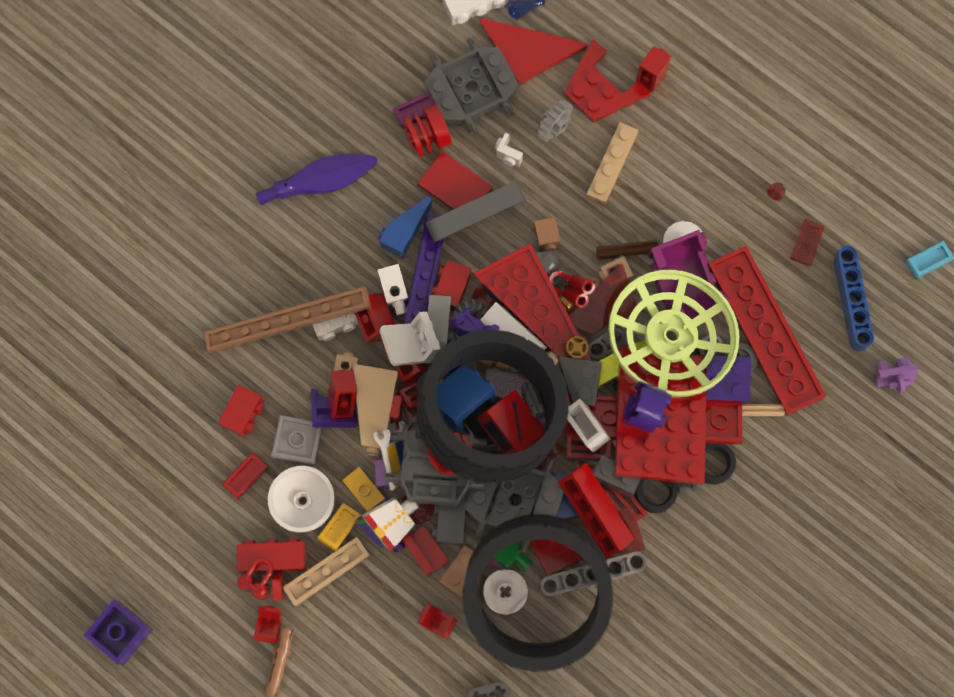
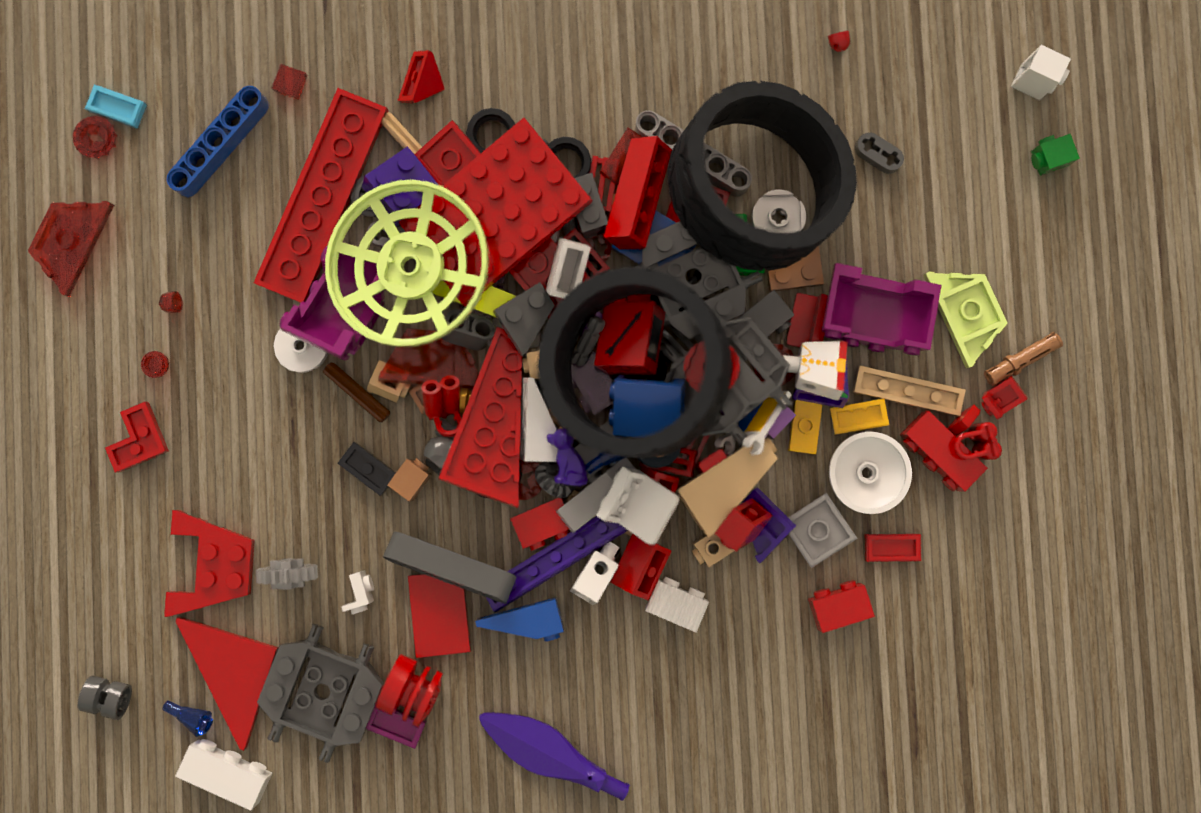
camera: 135 degrees left, 10 degrees up
dark purple brick [83,599,153,665] -> none
medium nougat tile [203,286,371,353] -> none
red bracket [417,603,458,640] -> none
pearl gold wheel [565,336,588,358] -> none
tan plate [586,122,639,205] -> none
dark purple brick [623,381,672,433] -> none
red brick [636,46,671,93] -> none
clear red plate [790,219,825,266] -> none
medium lavender hips [875,357,919,393] -> none
none -> clear red wing [28,201,114,297]
none -> clear red gear [73,116,117,159]
none -> red plate [105,402,169,473]
none -> clear red plate [141,351,169,378]
none -> clear red tile [272,64,308,100]
none -> black plate [337,442,396,496]
none -> red slope [398,50,445,103]
none -> magenta cylinder [822,263,942,356]
none -> yellowish green wing [923,272,1008,369]

